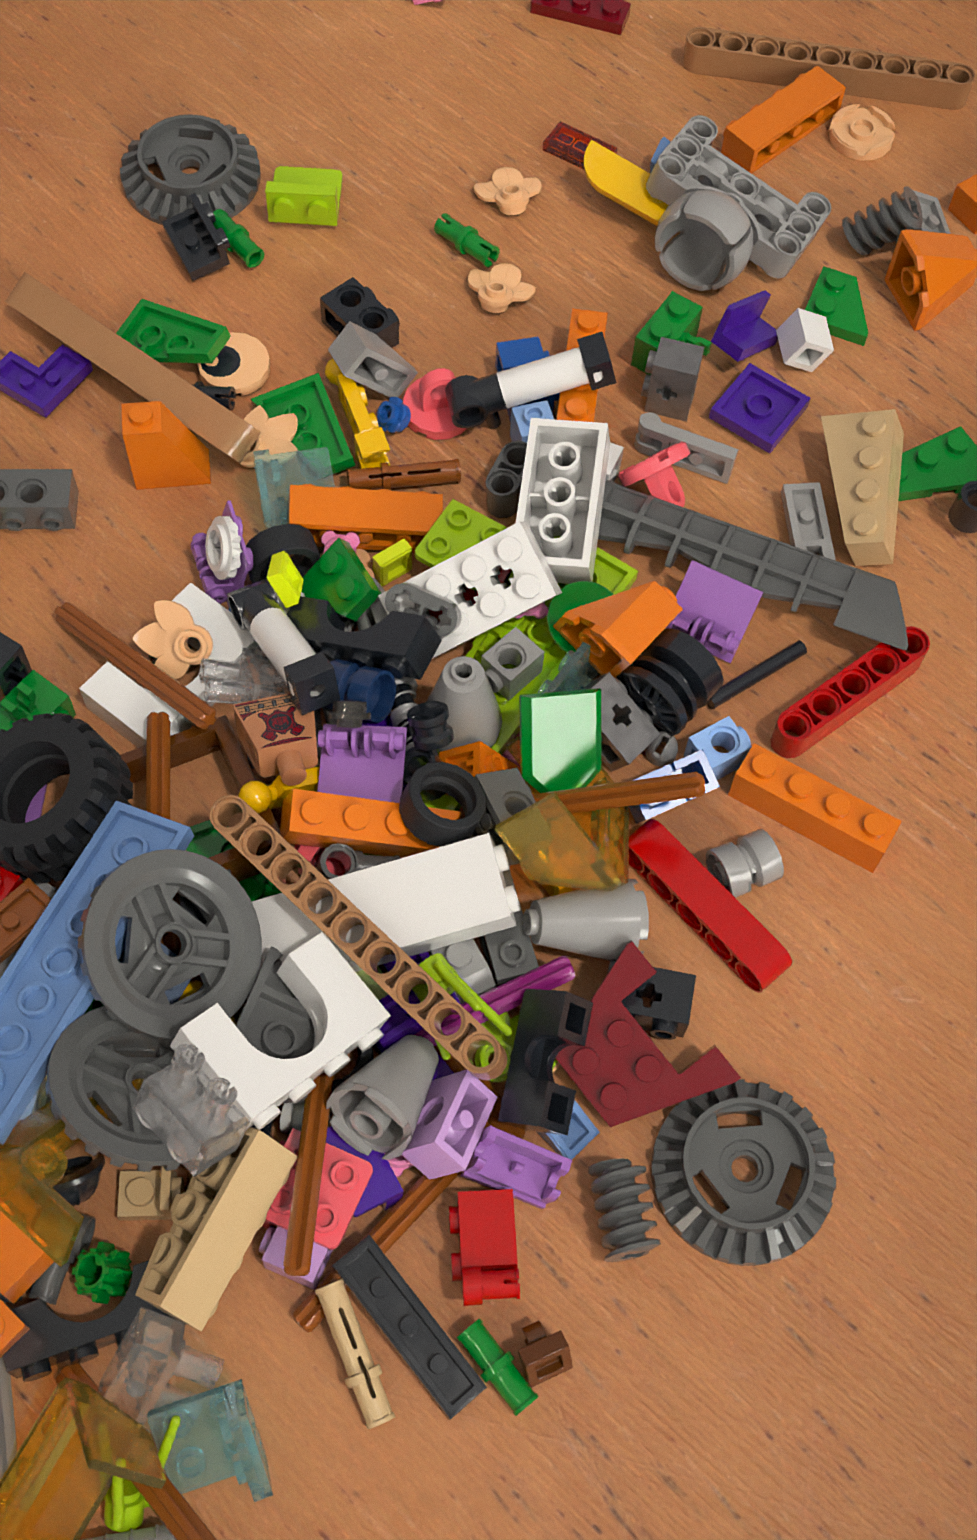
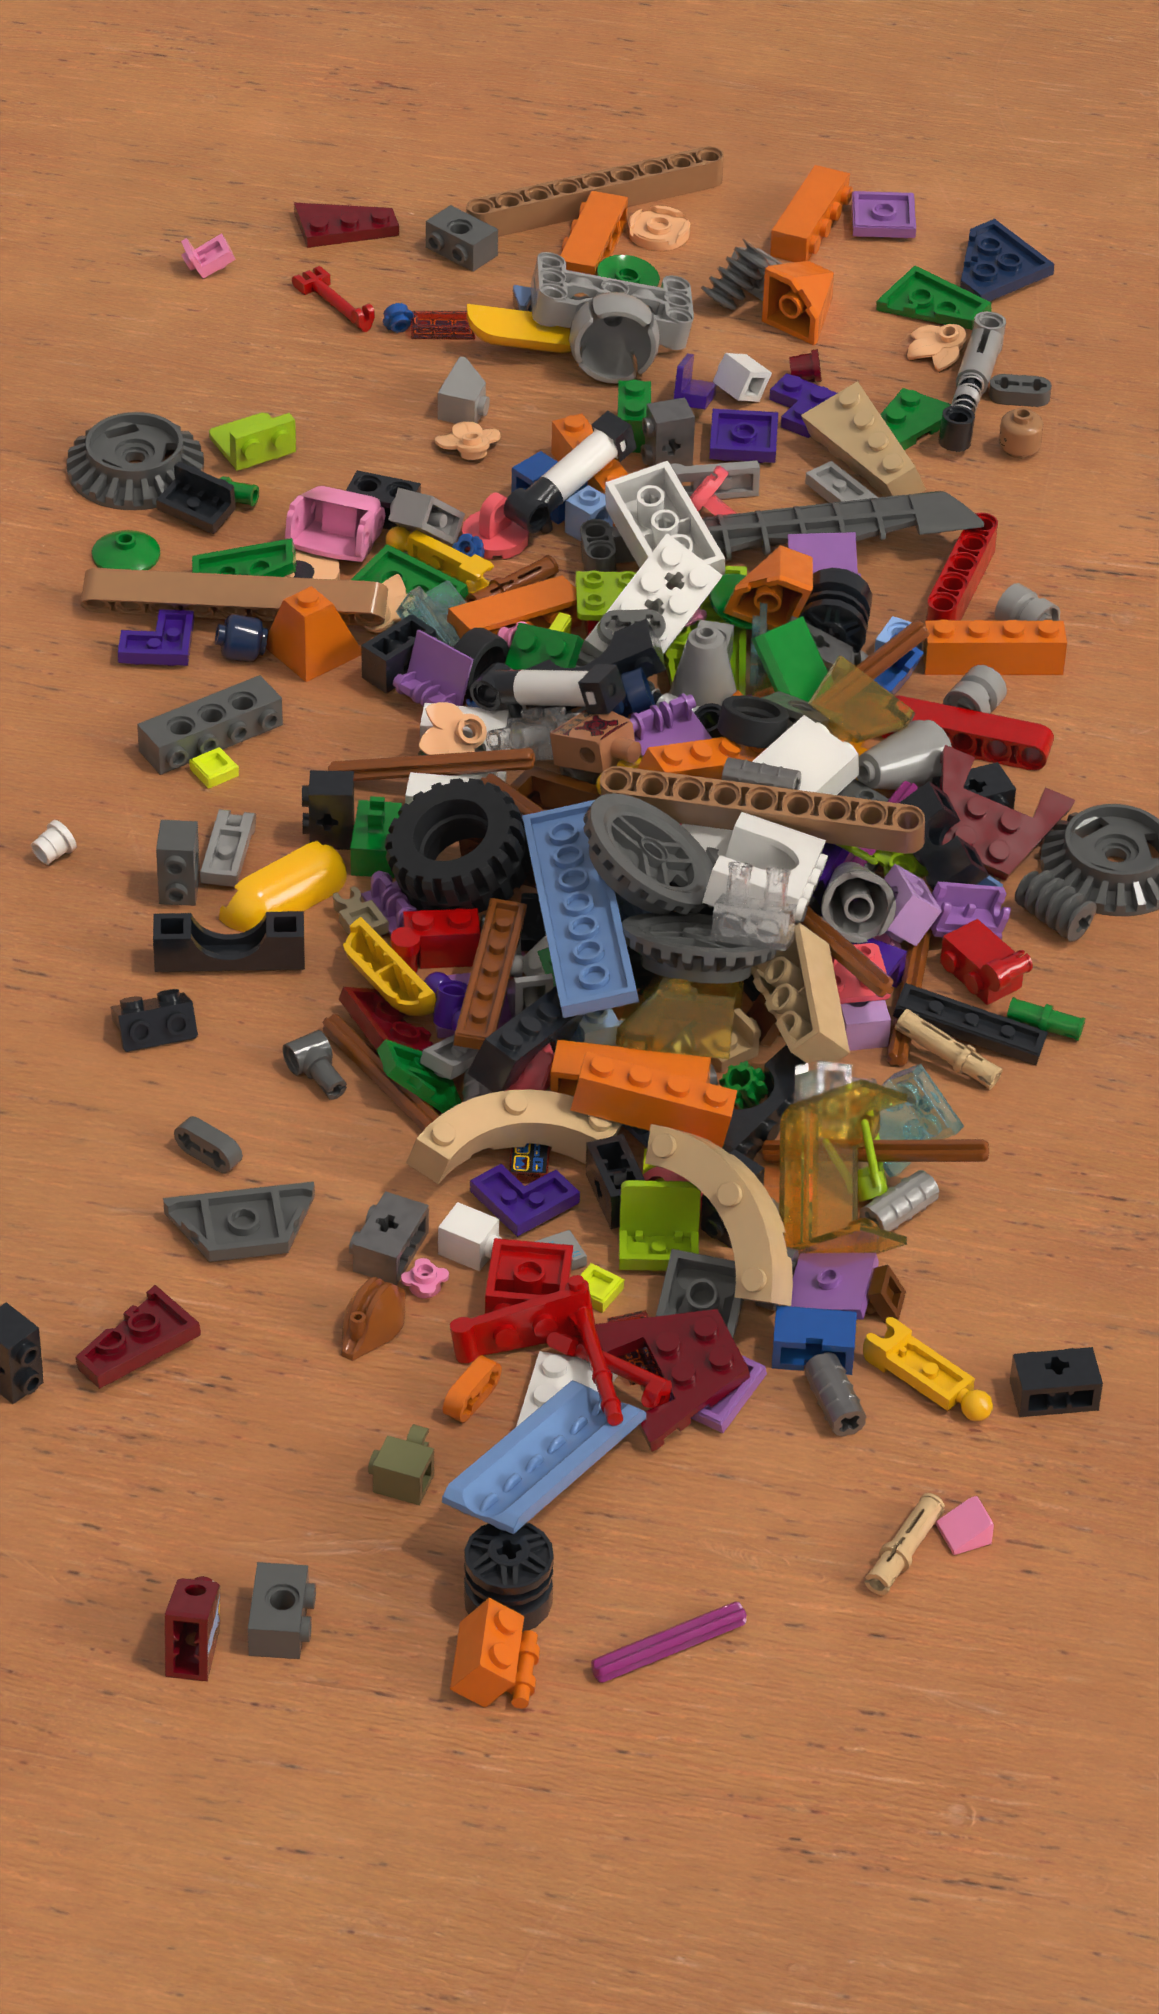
camera: 30 degrees left, 20 degrees down
white gear [205,516,243,580] -> none
neon yellow tile [266,551,304,608] -> none
clear smoke plate [328,700,371,728] -> none
black wheel [407,701,454,751] -> none
green pin [434,213,500,267] -> none
light nougat plate [474,167,542,215] -> none
reddish brown tile [518,1321,573,1388] -> none
black bar [707,640,807,709] -> none
green wing [805,266,868,346] -> none
none -> green dish [92,530,160,570]
none -> dark blue head [215,614,268,662]
none -> bright pink piece [285,486,385,562]
none -> red hinge [292,266,375,332]
none -> black brick [361,614,436,694]
none -> blue plate [383,303,414,333]
none -> dark grey brick [426,205,498,272]
none -> light grey slope [438,356,490,424]
none -> green dish [597,255,660,287]
none -> flat silver axle [722,757,801,790]
none -> dark purple plate [769,373,837,438]
none -> dark red piece [789,349,822,382]
none -> light grey wheel [995,583,1061,621]

